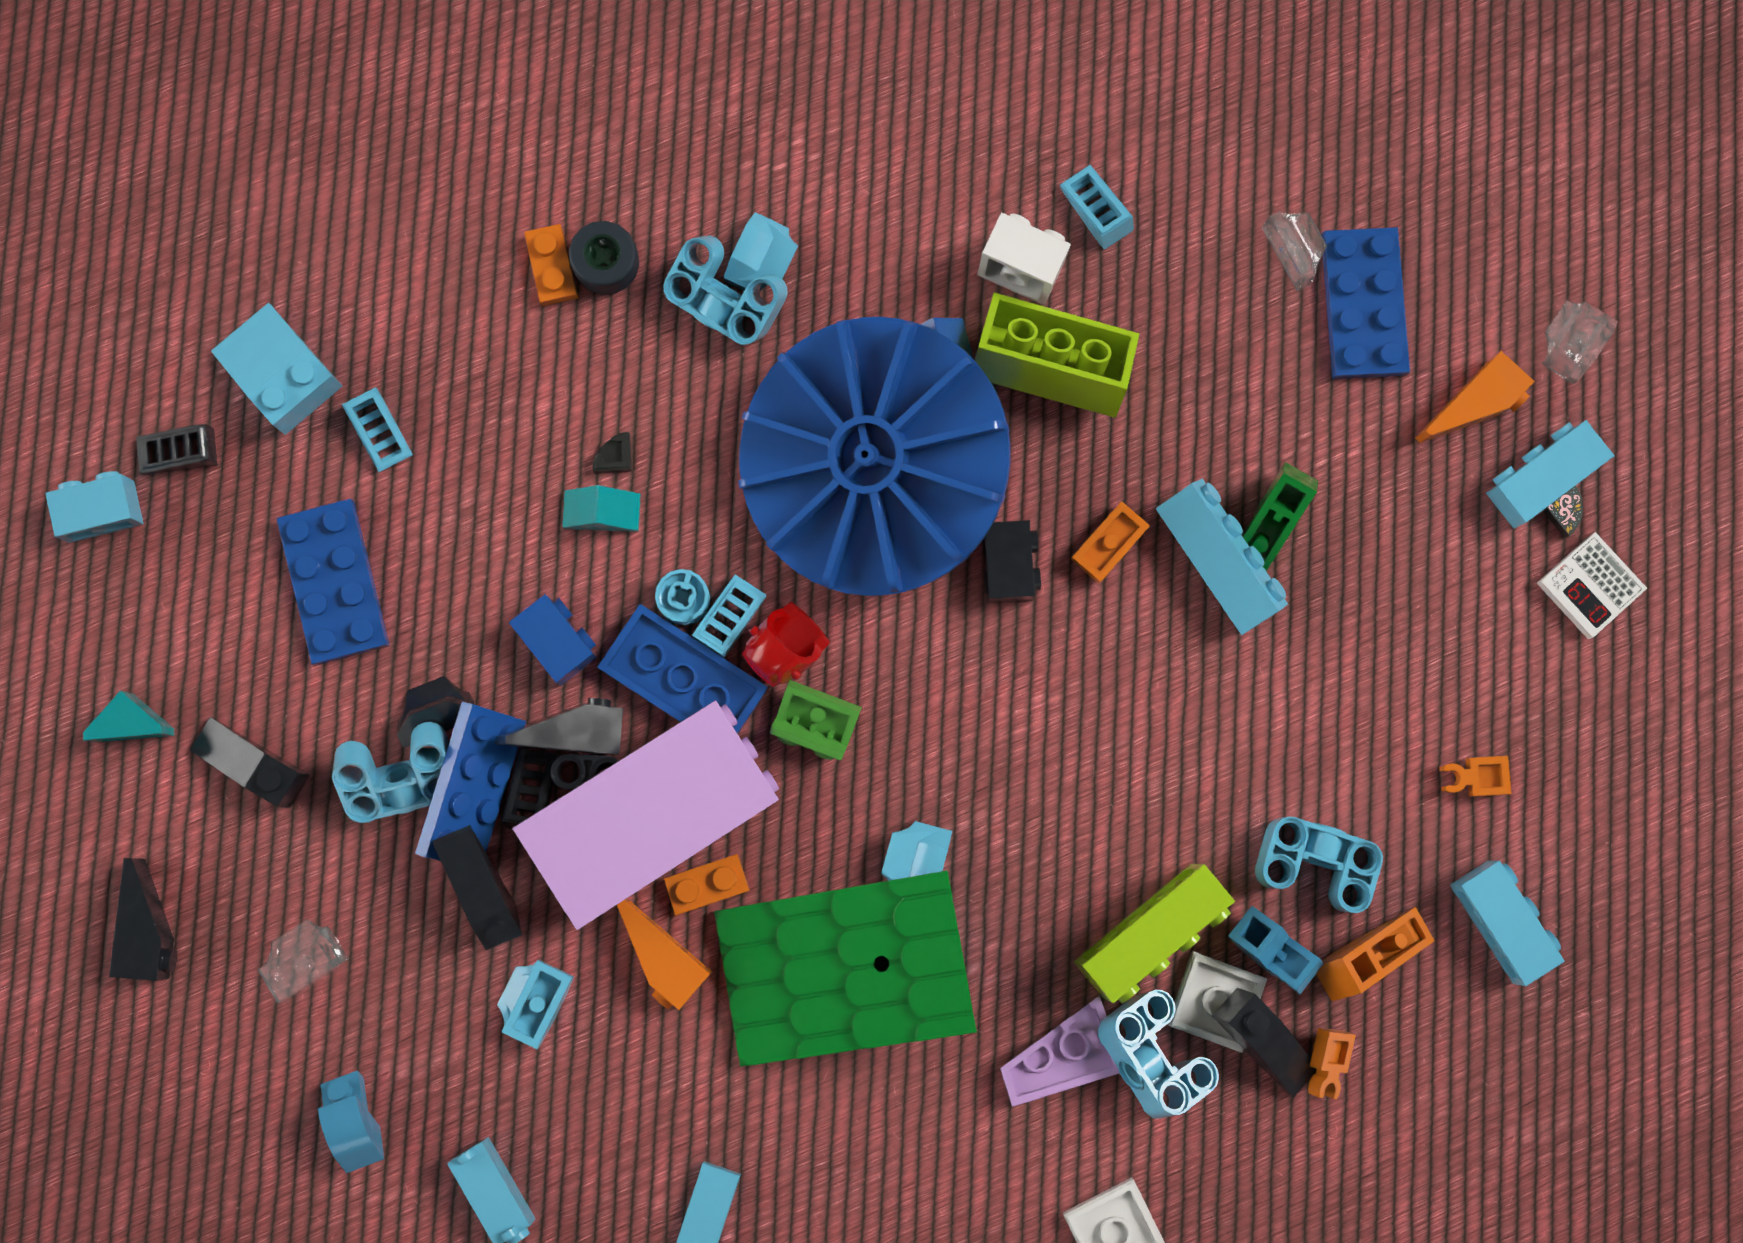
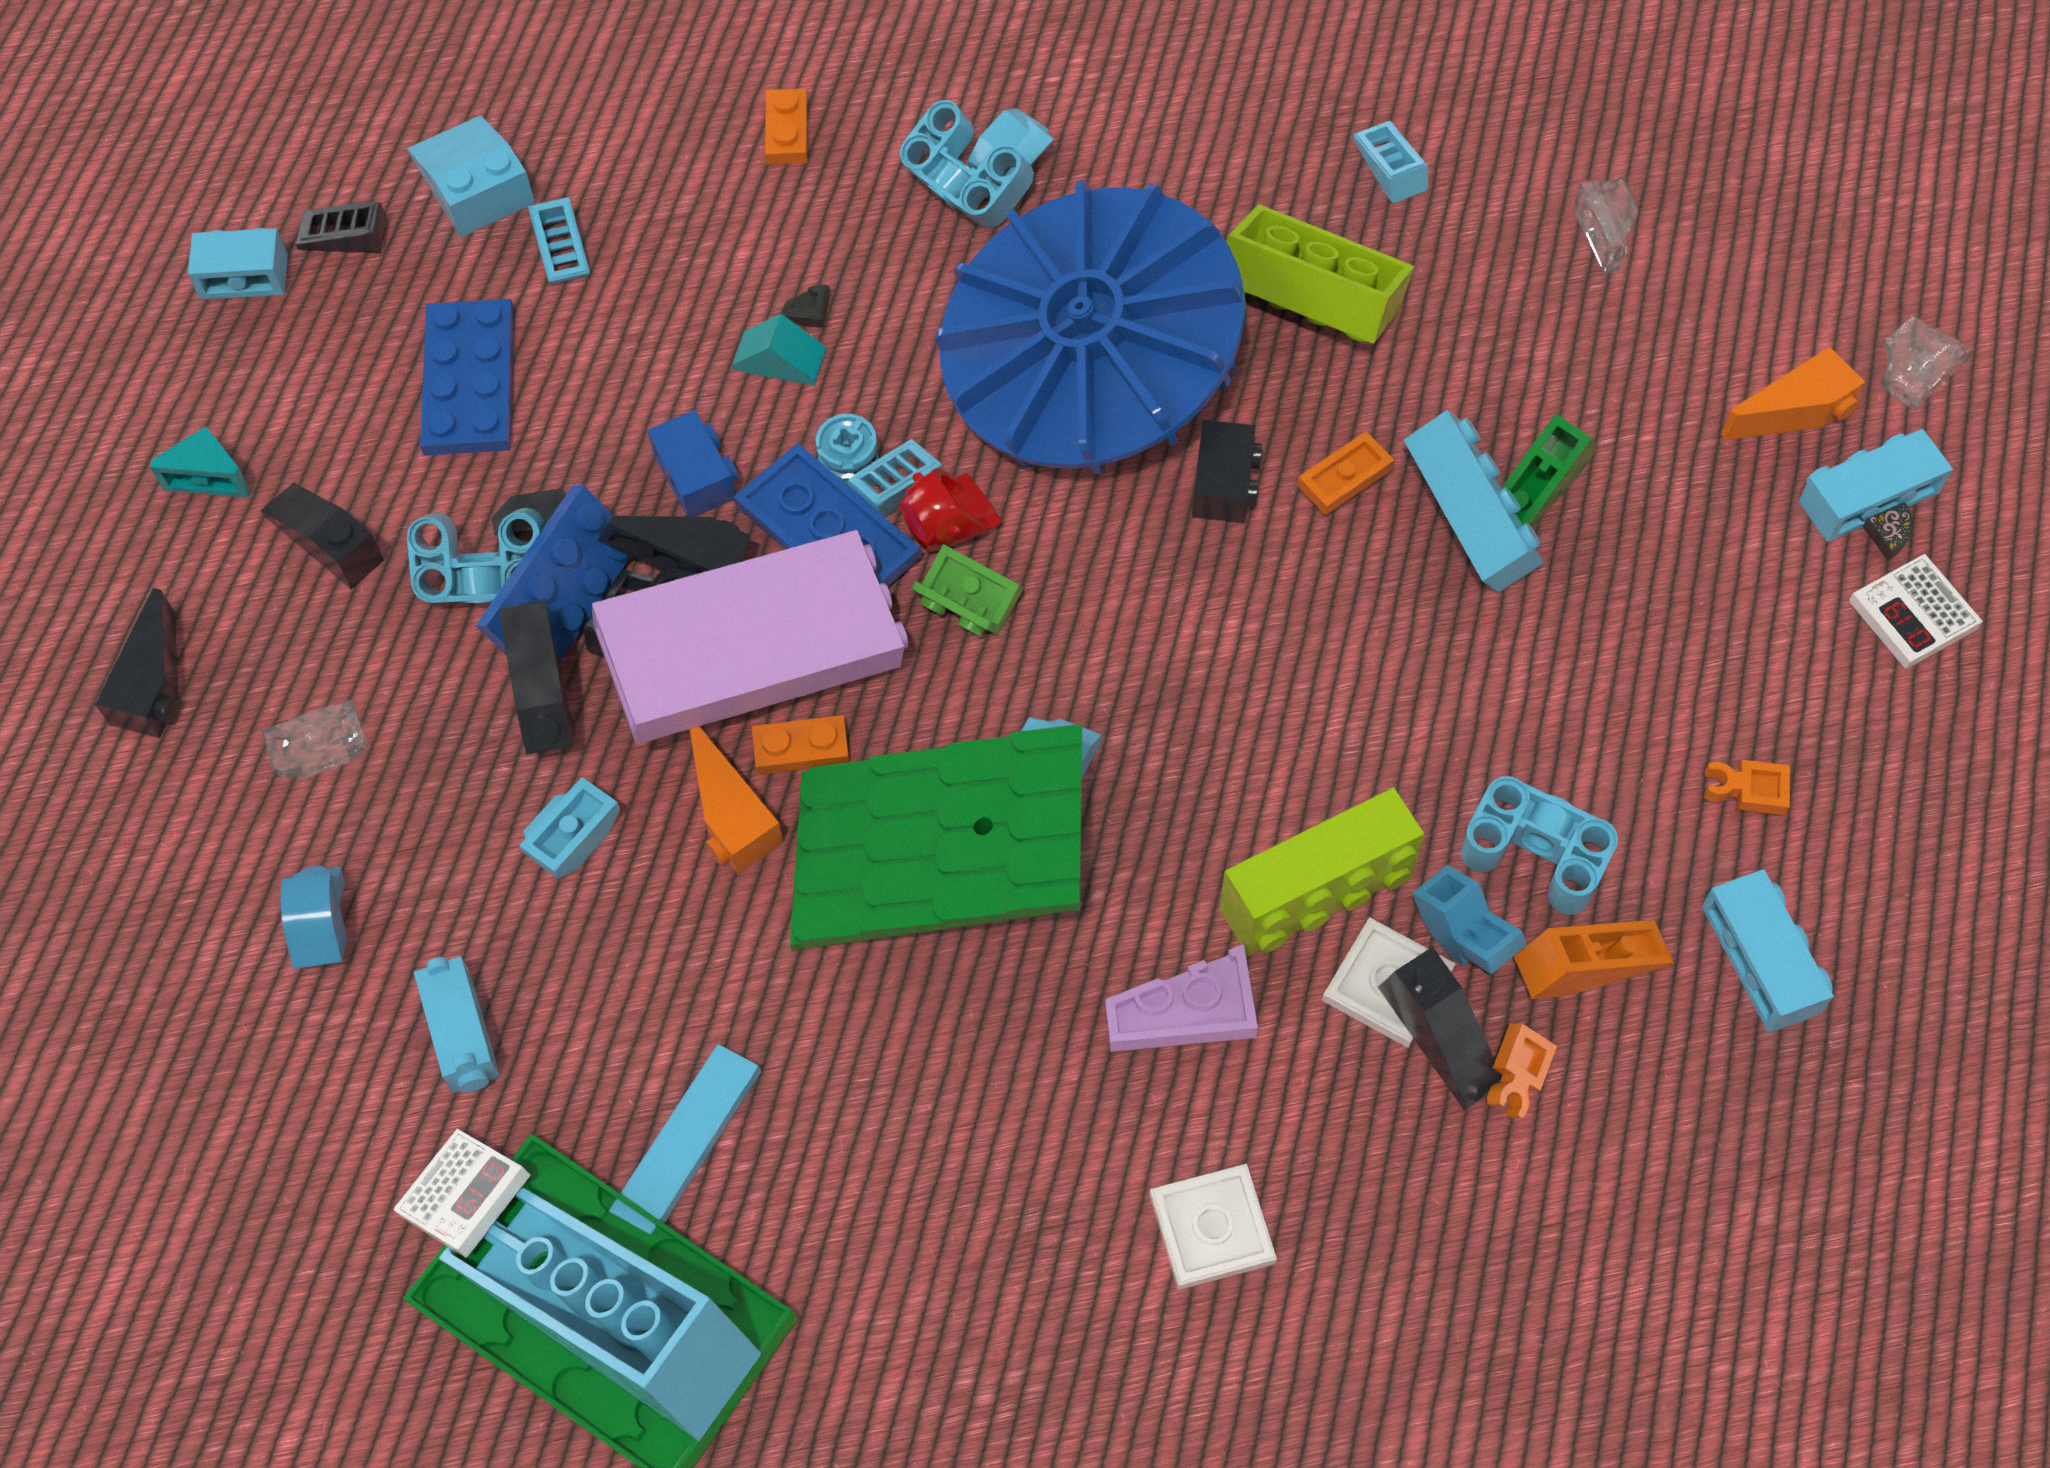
camera: 20 degrees right, 20 degrees down
black wheel [569,221,639,295] -> none
white brick [977,212,1071,306] -> none
medium azure beam [1098,990,1219,1119] -> none
blue plate [1321,227,1410,379] -> none

